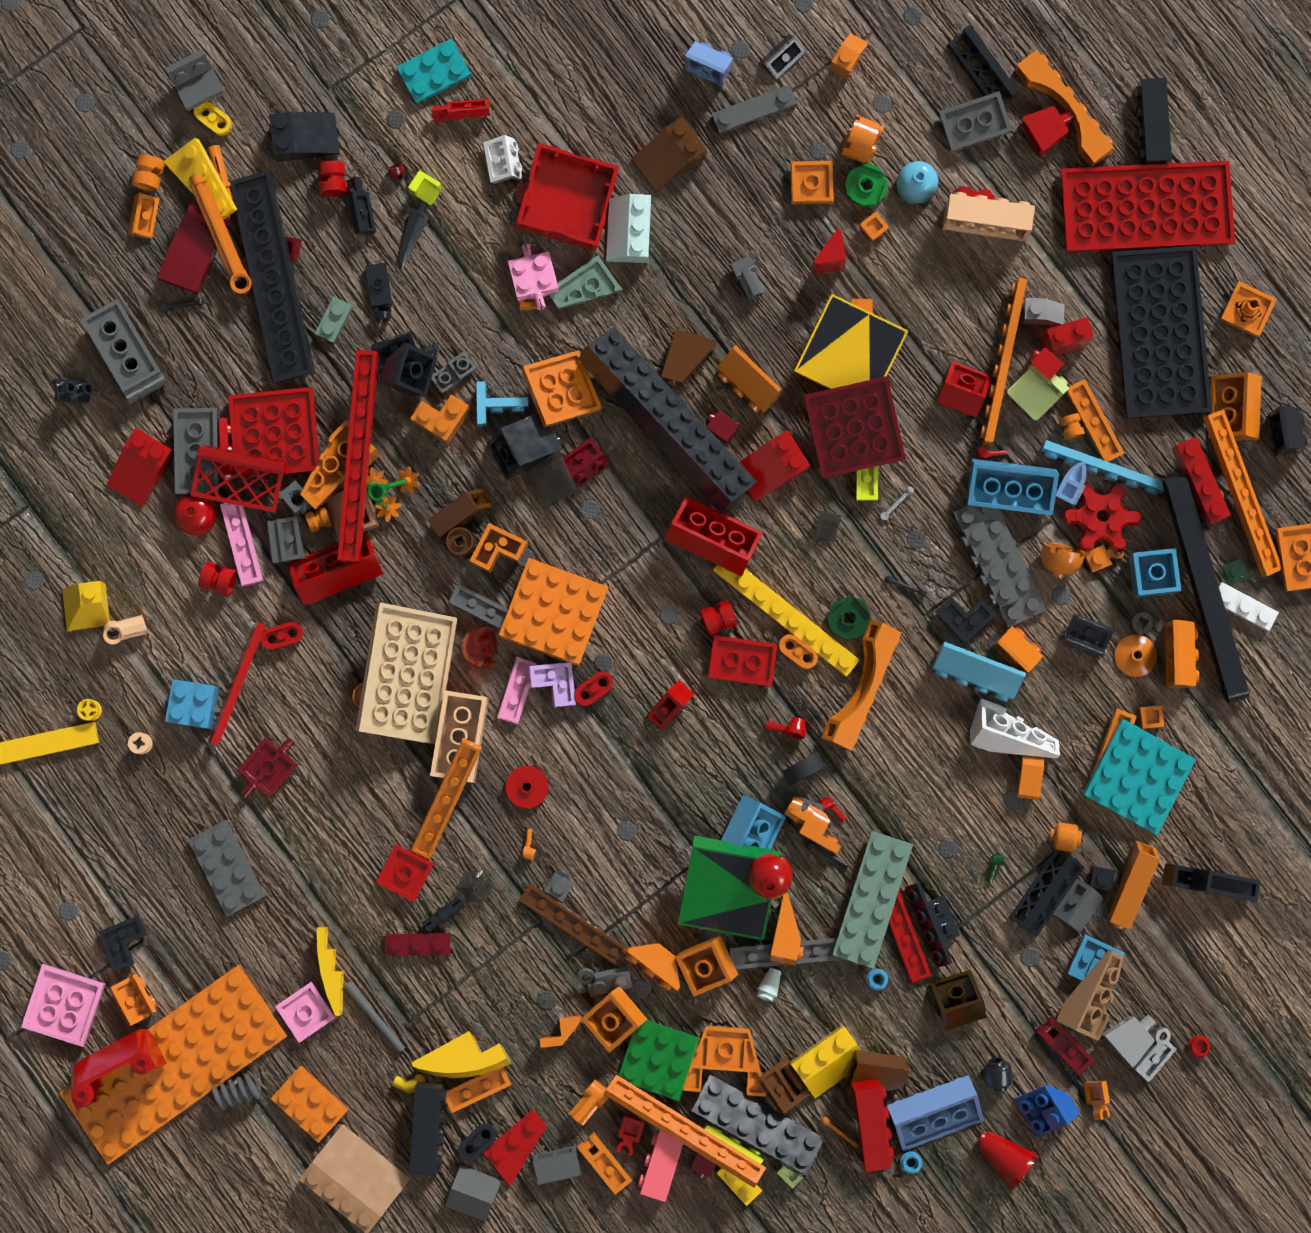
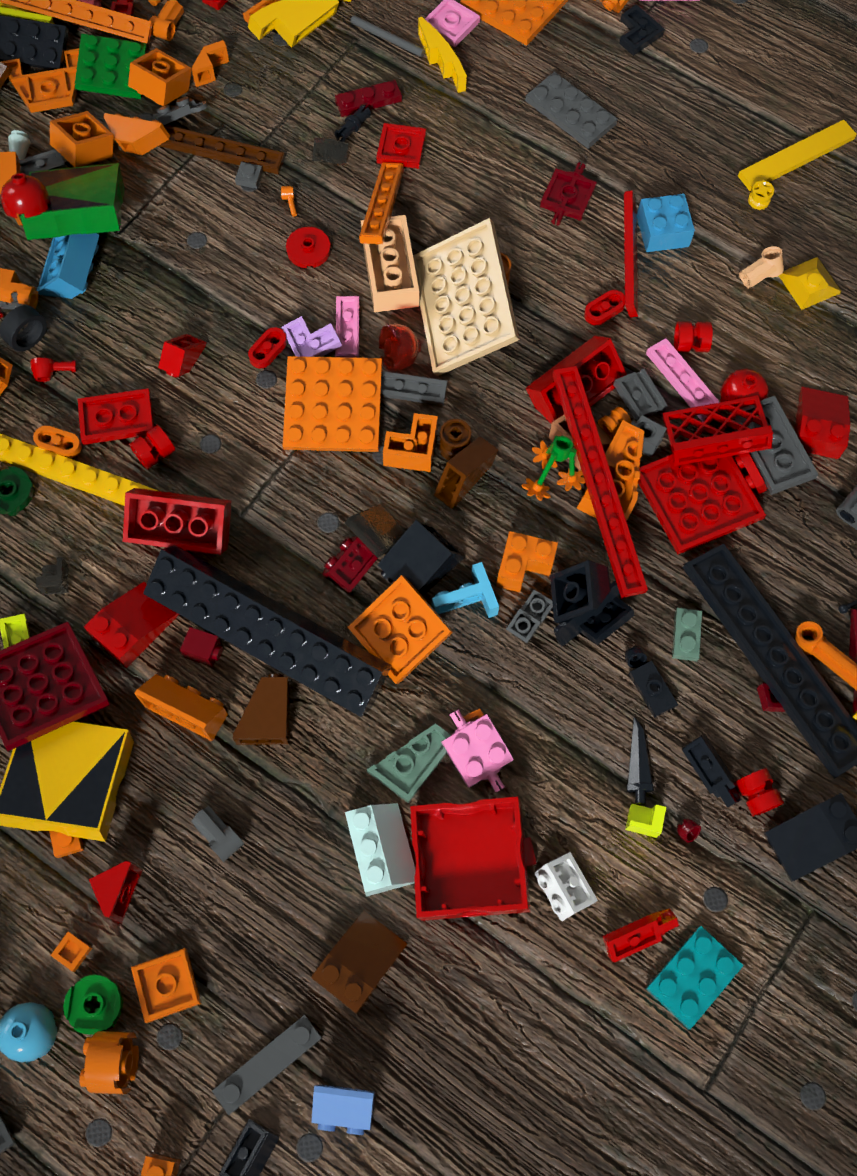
camera: 160 degrees right, 15 degrees down
light nougat wheel [128,733,153,754] -> none

